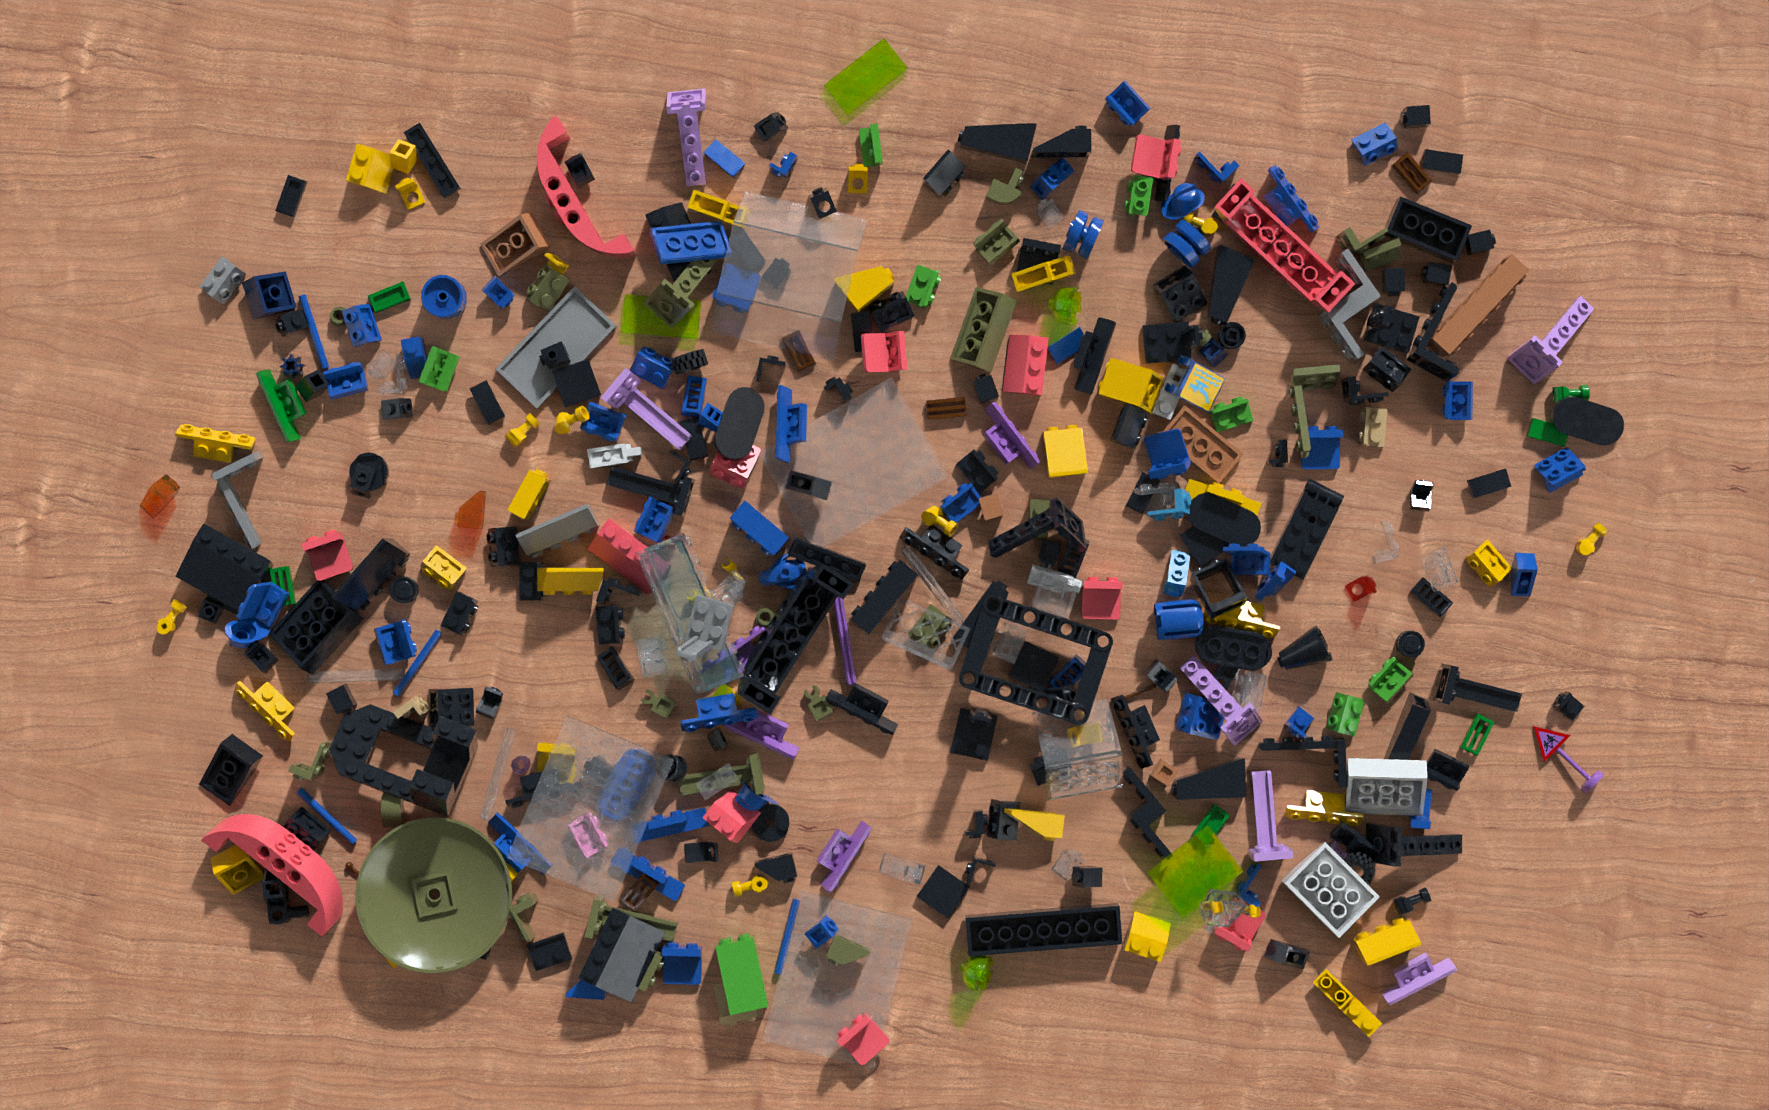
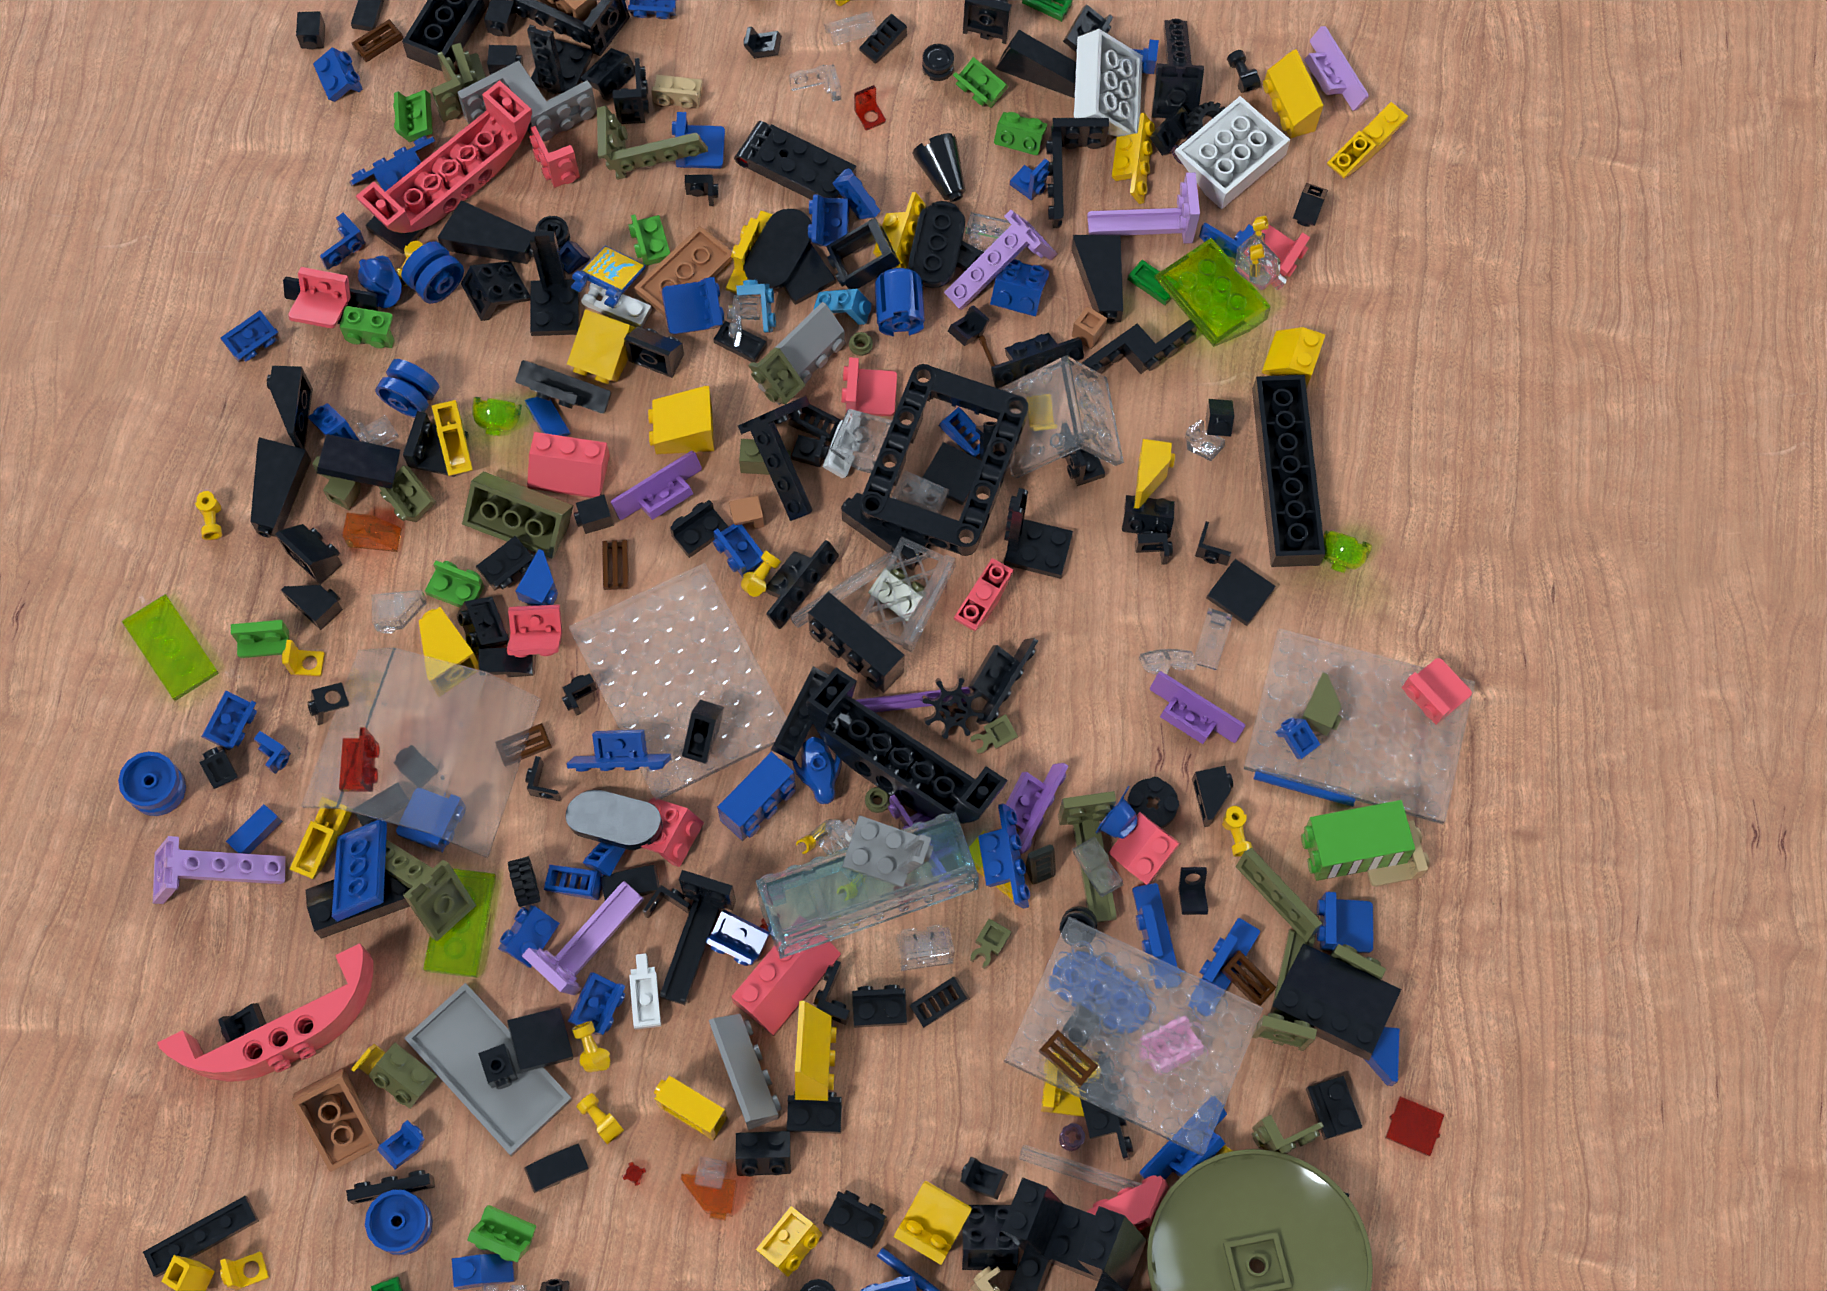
camera: 90 degrees left, 20 degrees down
none -> blue wheel [118,751,186,816]
none -> yellow leg [195,491,222,540]
none -> blue bracket [201,691,257,750]
none -> black slope [281,585,343,630]
none -> black tile [317,434,401,489]
none -> clear red bracket [339,727,380,792]
none -> clear orange slope [342,513,402,552]
none -> black plate [346,1170,435,1205]
none -> clear slope [371,590,427,633]
none -> bright green bracket [393,90,433,142]
none -> black bracket [476,536,534,590]
none -> blue slope [515,549,558,606]
none -> coral bracket [529,126,580,188]
none -> clear red piece [622,1162,646,1186]
none -> clear bracket [695,1156,729,1189]
none -> olive bracket [748,347,806,404]
none -> light grey slope [758,302,845,405]
none -> olive plate [849,332,873,356]
none -> yellow bracket [893,1181,972,1265]
none -> black gear [922,675,984,739]
none -> coral slope [954,558,1014,631]
none -> reddish brown tile [1039,1030,1098,1088]
none -> coral slope [1087,1175,1169,1231]
none -> clear slope [1139,649,1198,674]
none -> olive plate [1236,848,1323,942]
none -> clear red piece [1385,1096,1444,1157]

